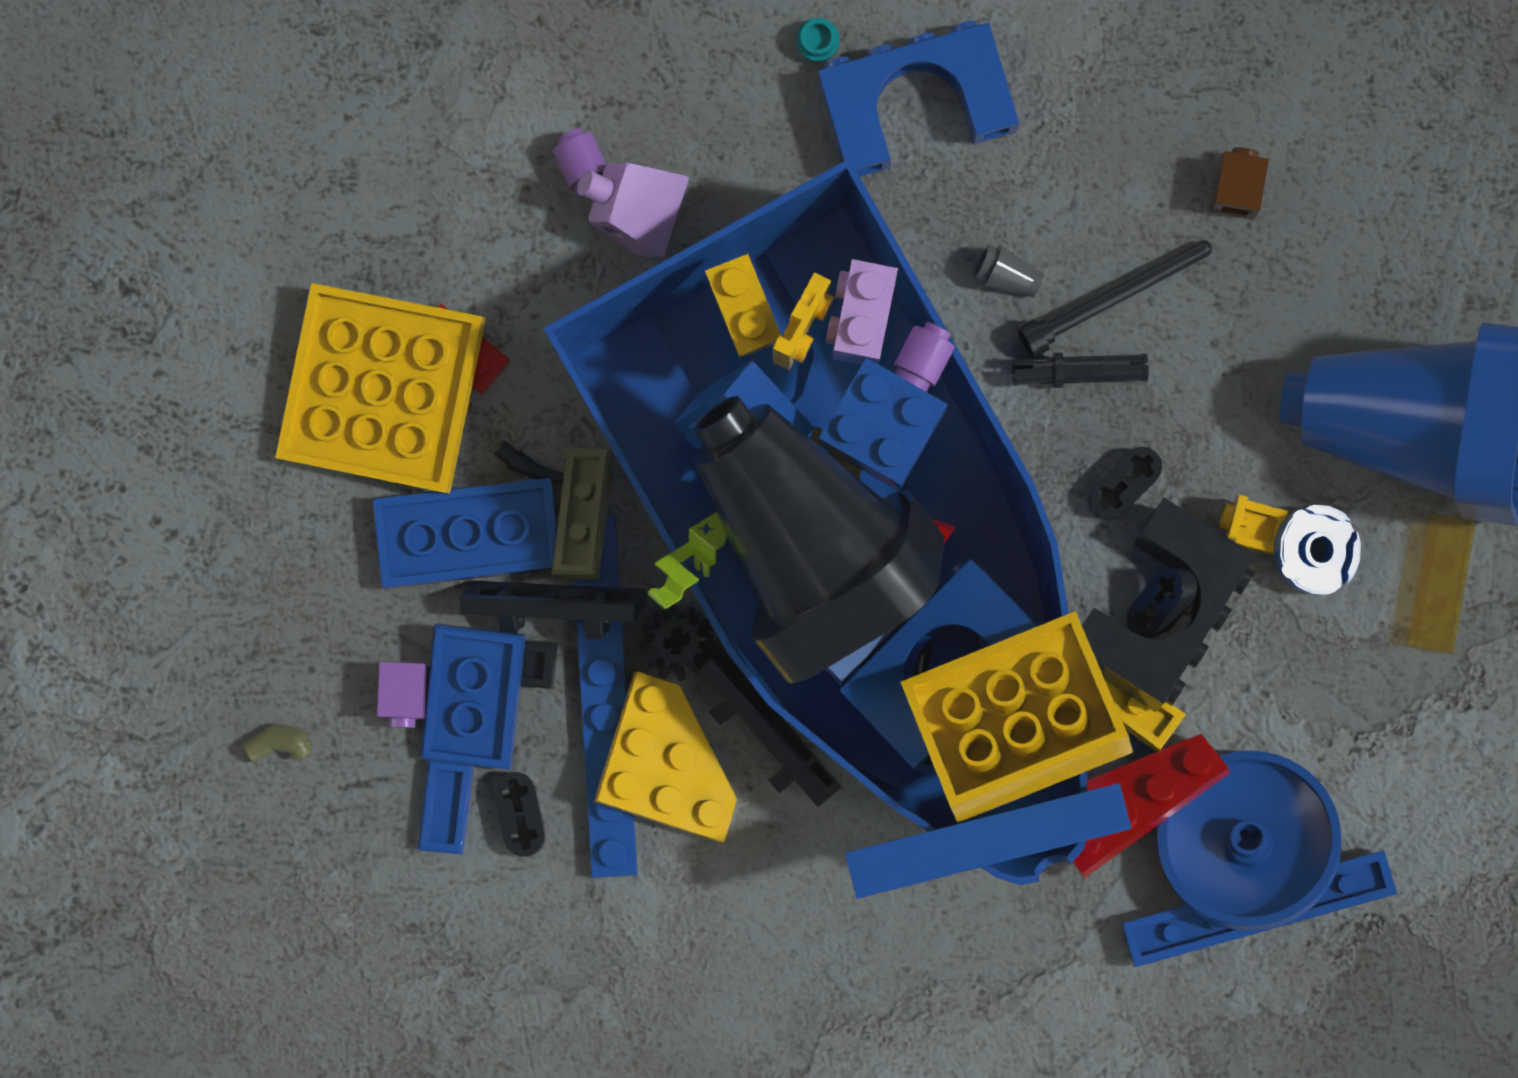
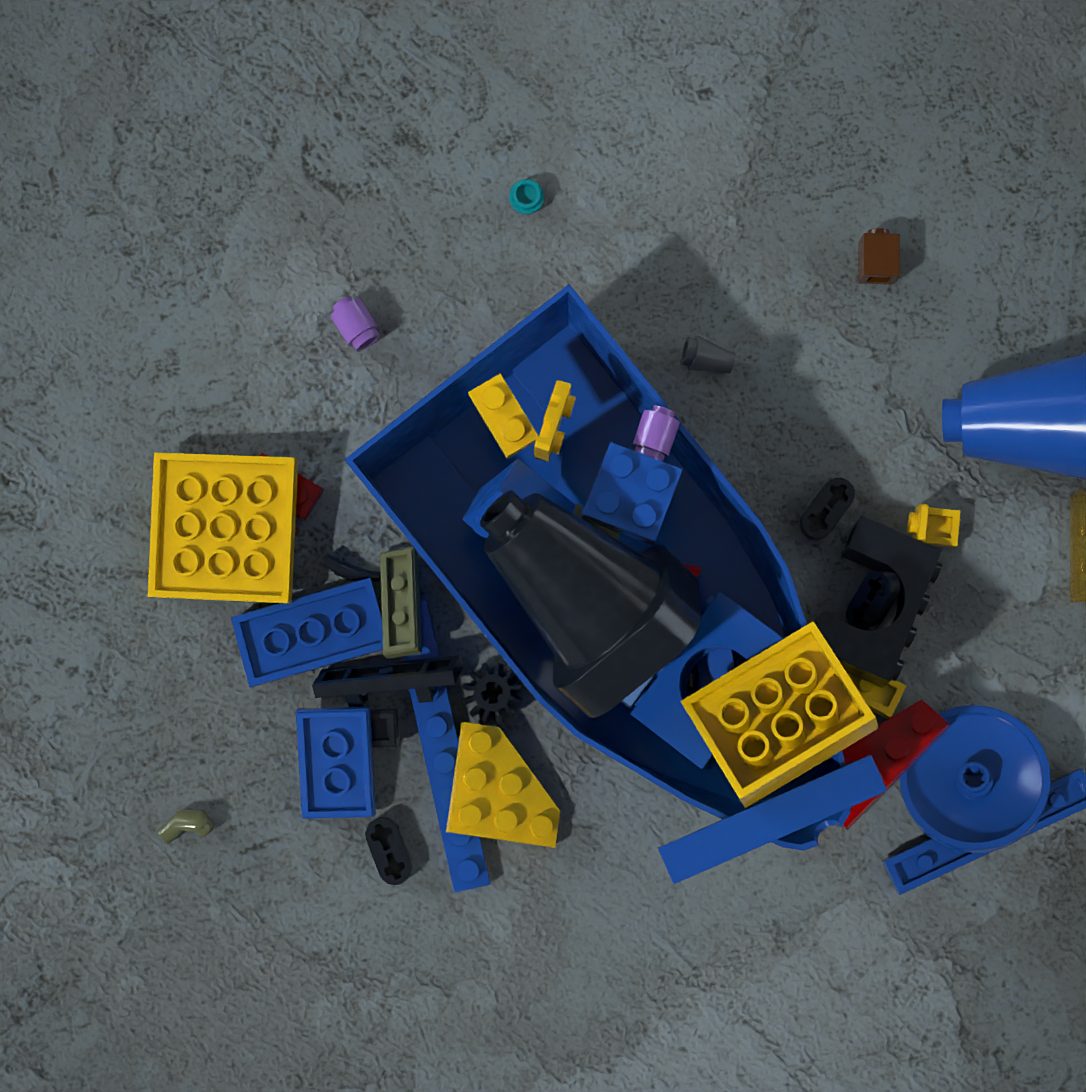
camera: 10 degrees left, 0 degrees up
medium lavender brick [377,662,429,728] -> none
blue tile [418,760,474,855] -> none
lavender torso [577,163,689,257] -> none
lime piece [648,512,727,609] -> none
black hinge [699,652,842,807] -> none
blue arch [818,21,1019,177] -> none
lavender brick [826,259,898,365] -> none
black pin [1012,352,1149,388] -> none
black piece [1017,240,1212,358] -> none
tile [1274,505,1361,594] -> none

